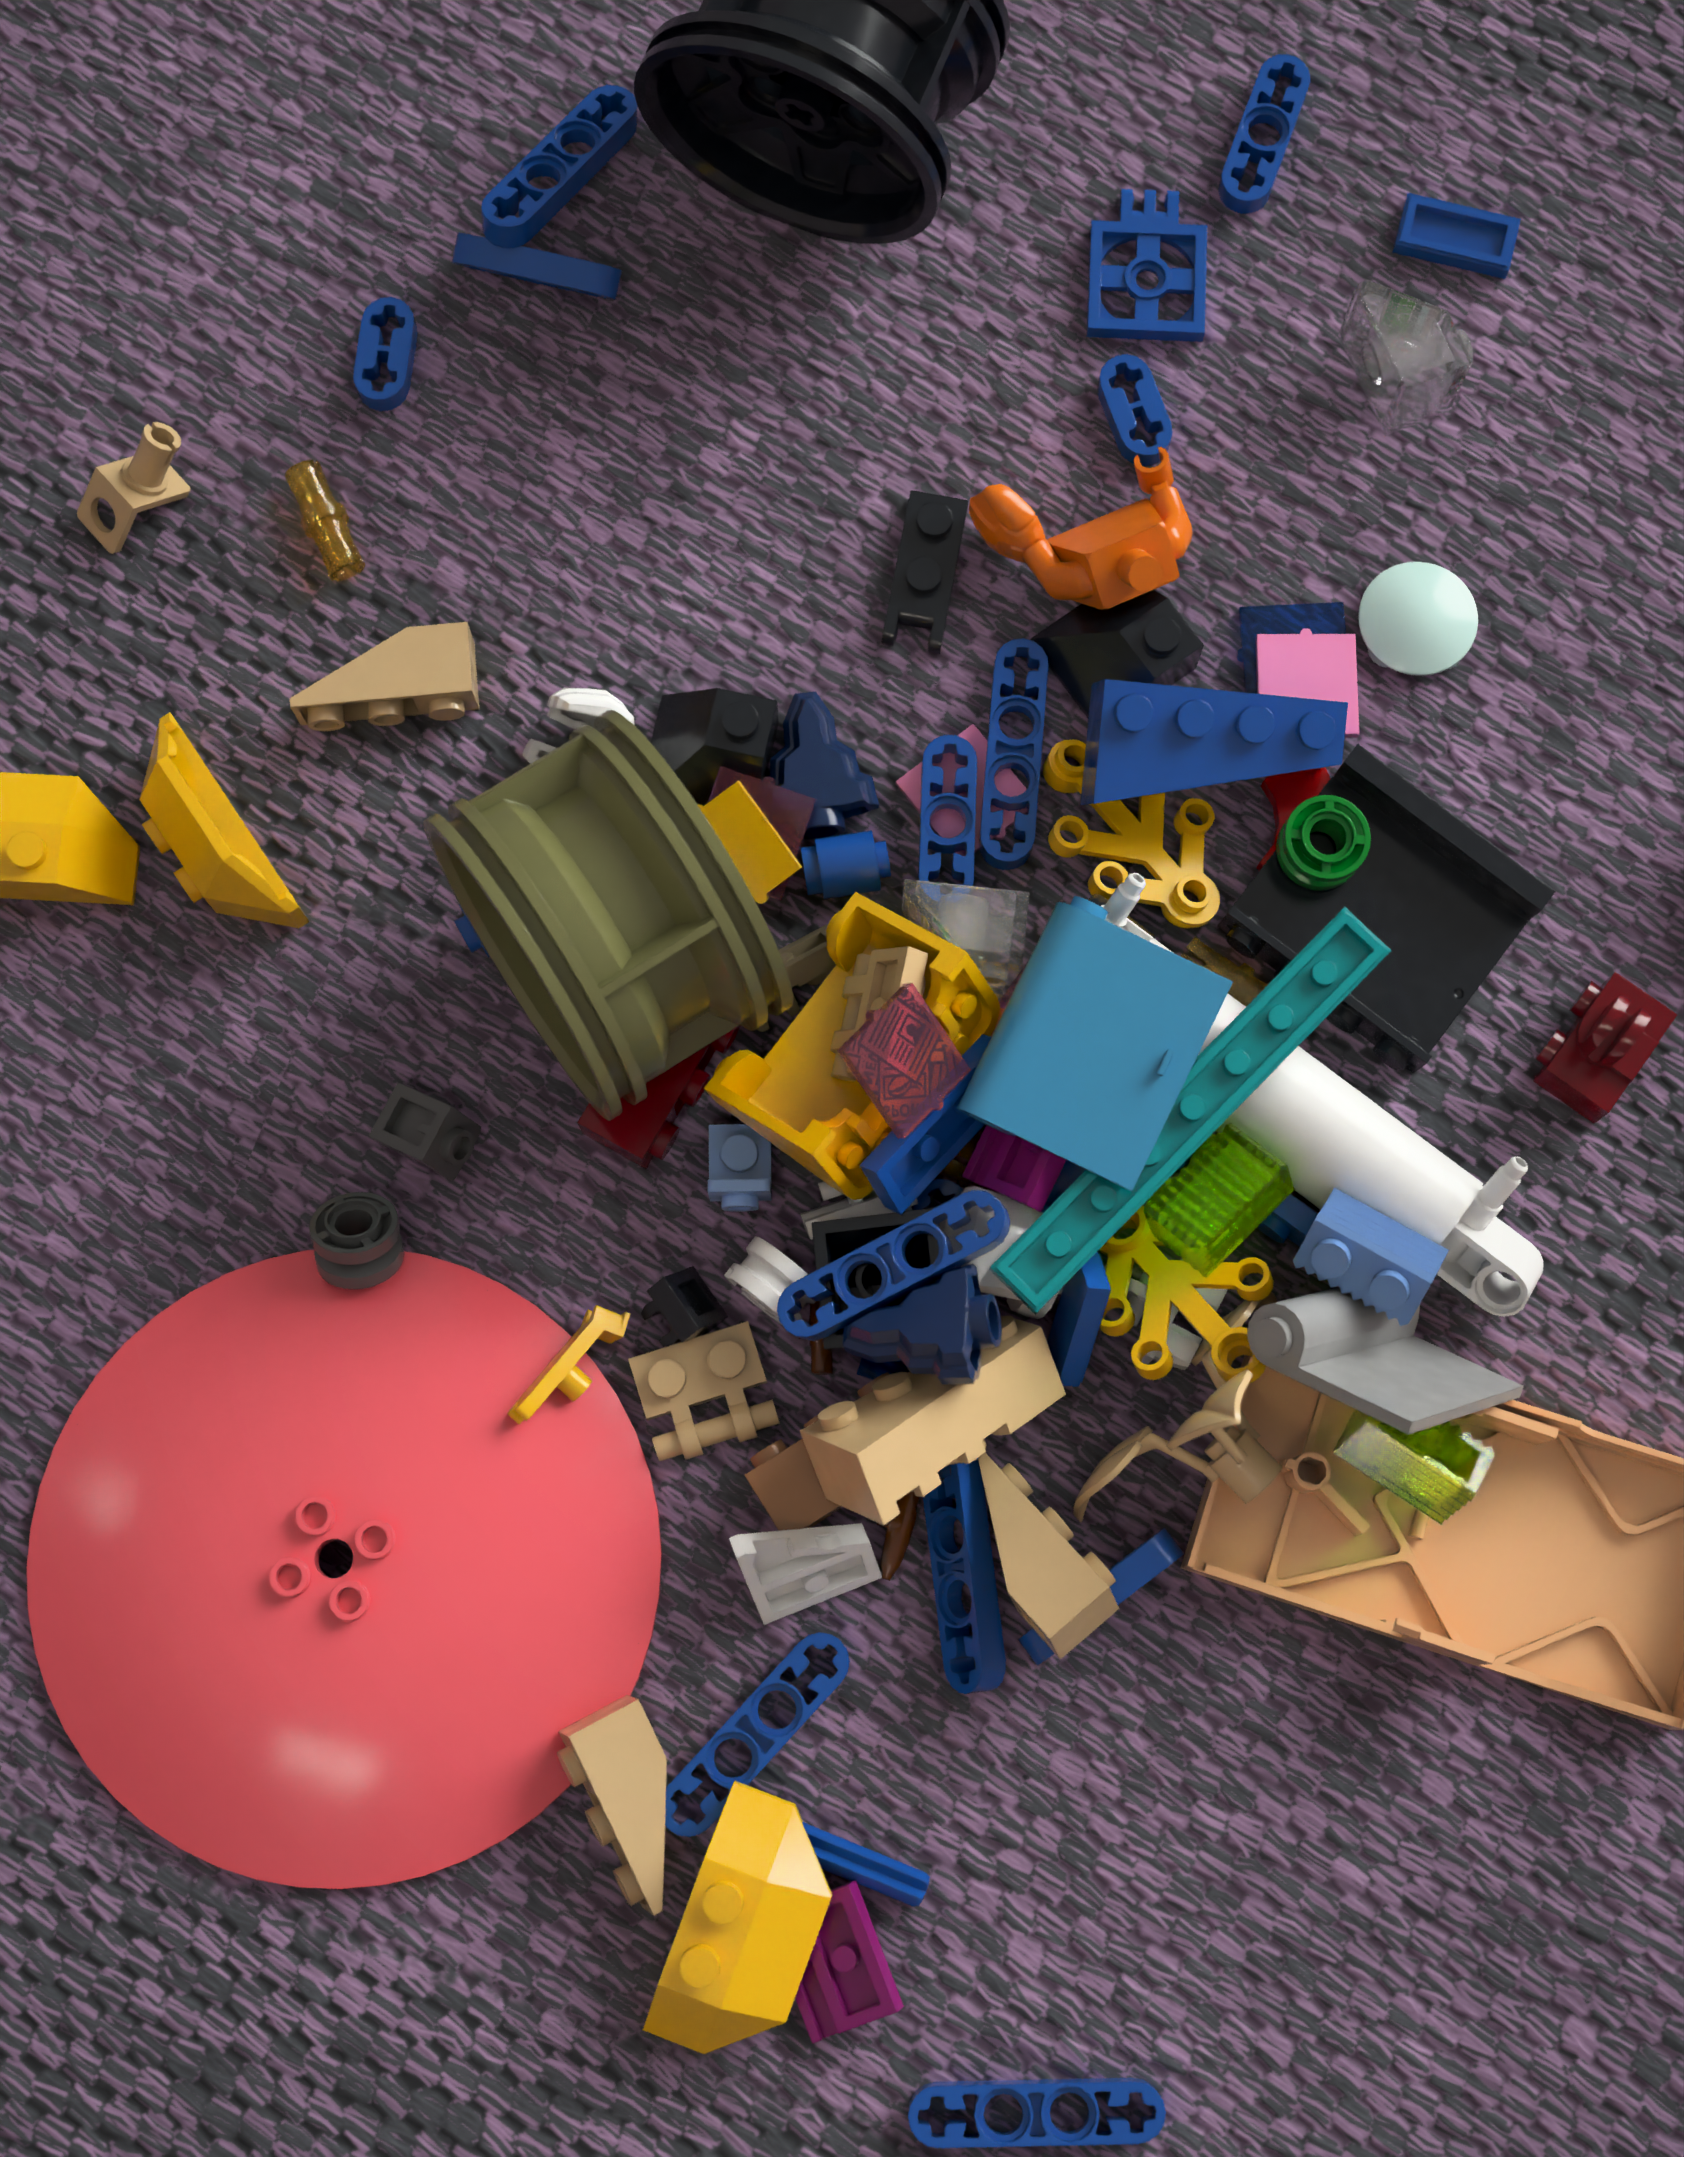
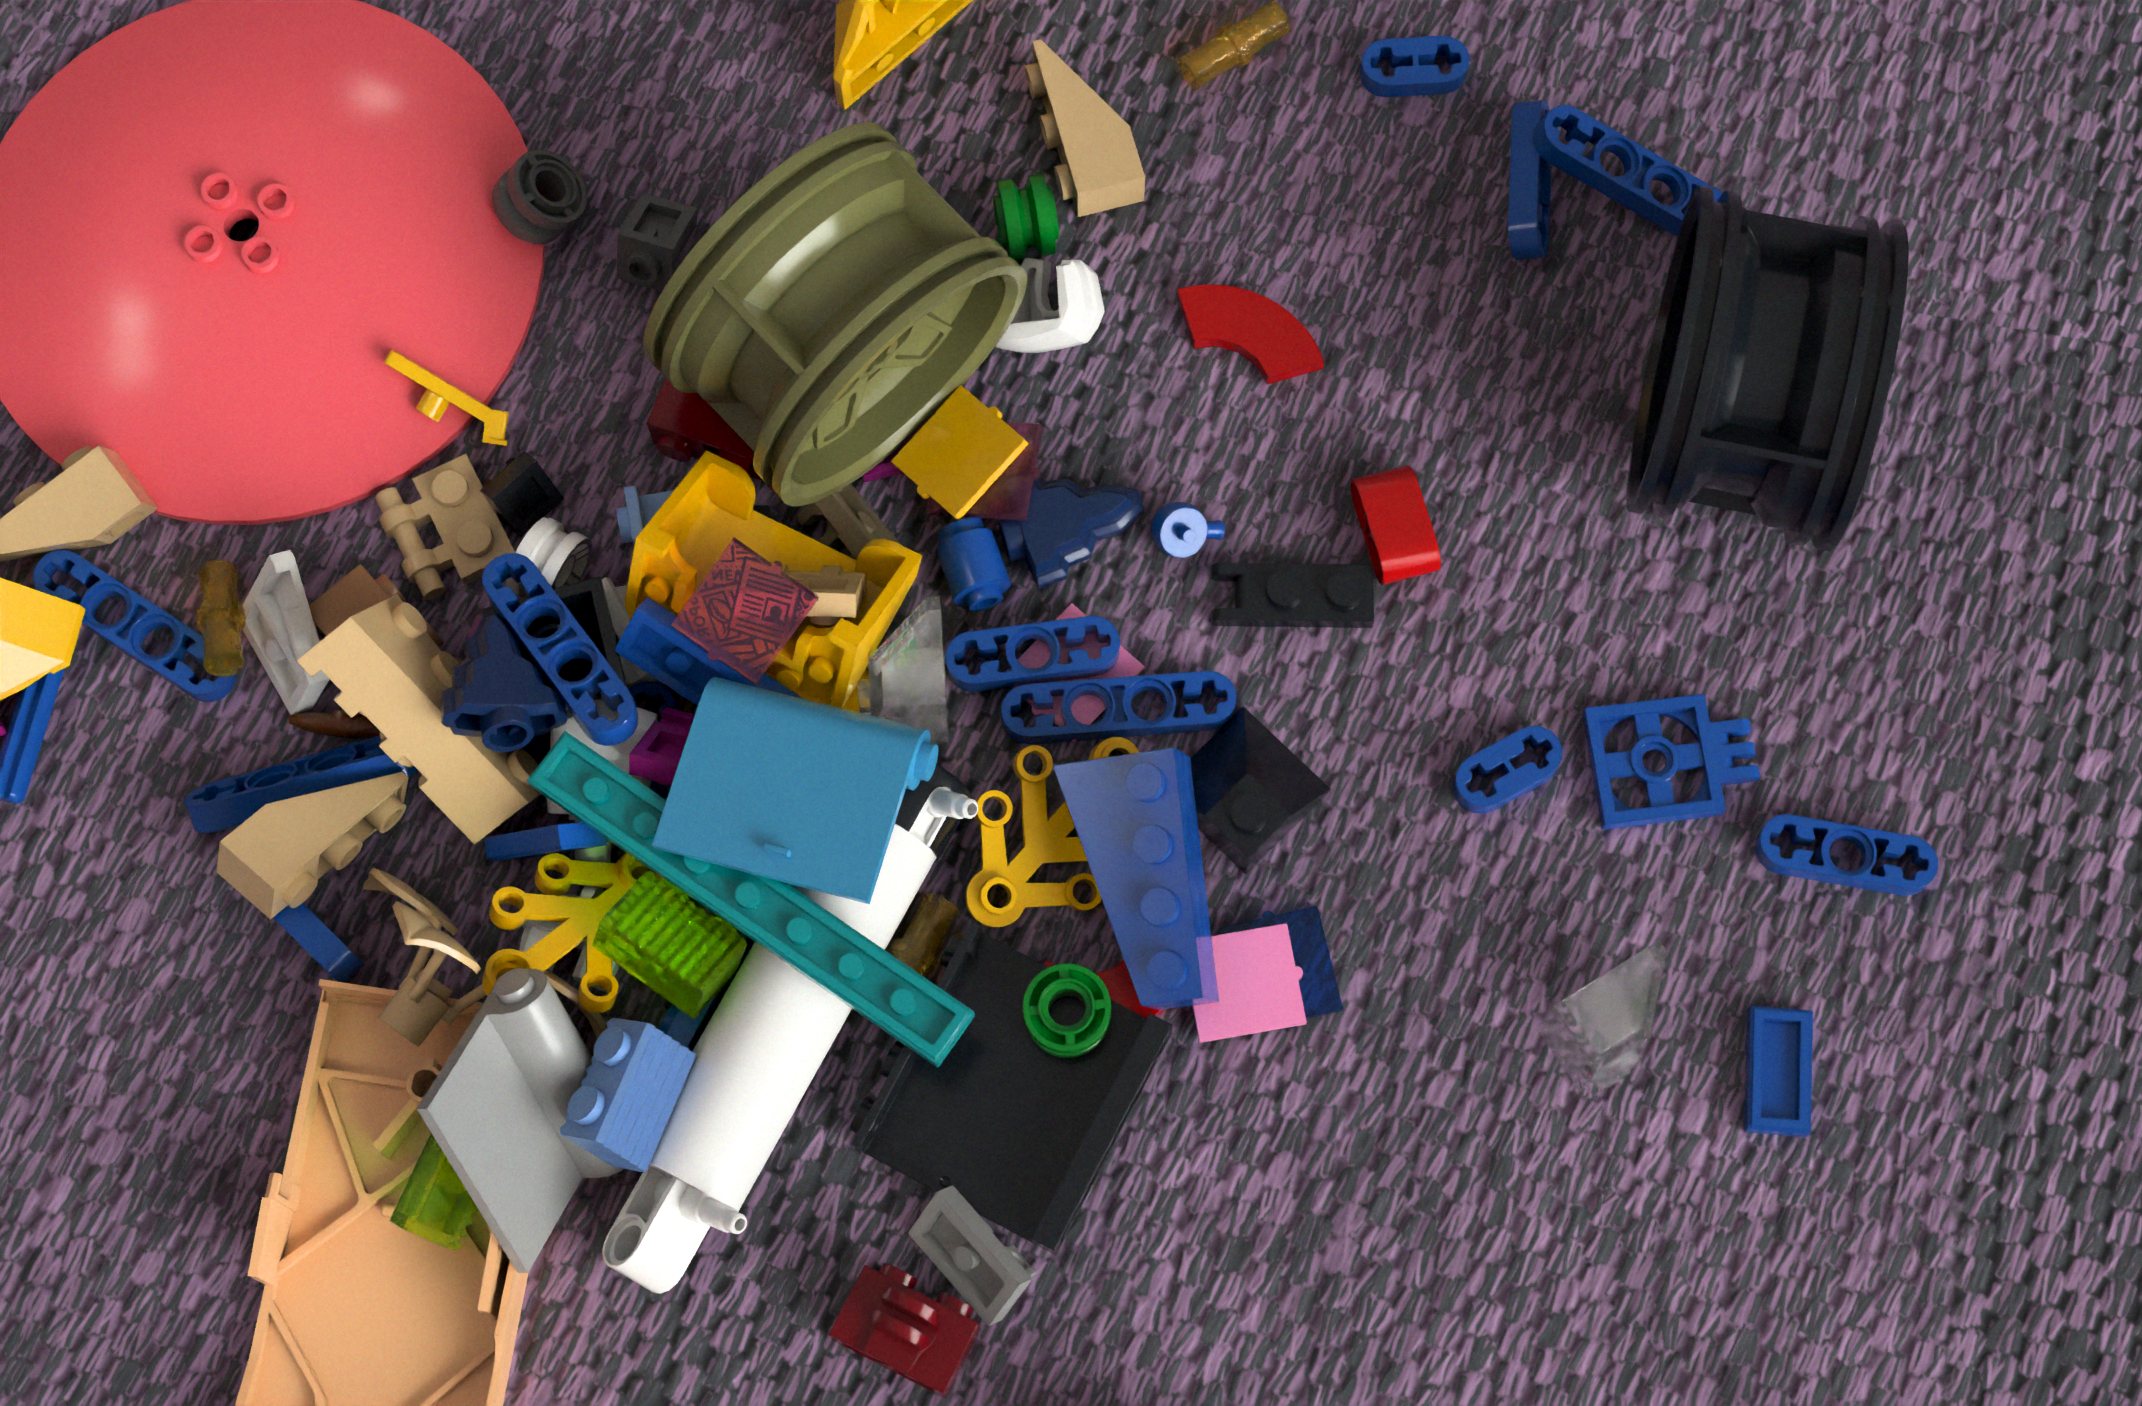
camera: 80 degrees right, 5 degrees down
black slope [651,688,779,806] -> none
orange torso [969,447,1193,610] -> none
light aqua dish [1358,562,1478,676] -> none
none -> clear yellow pin [196,560,246,677]
none -> light grey hinge [908,1185,1037,1326]
none -> green wheel [993,173,1059,261]
none -> piece [1151,502,1225,558]
none -> red tile [1177,284,1324,385]
none -> red beam [1350,465,1441,585]

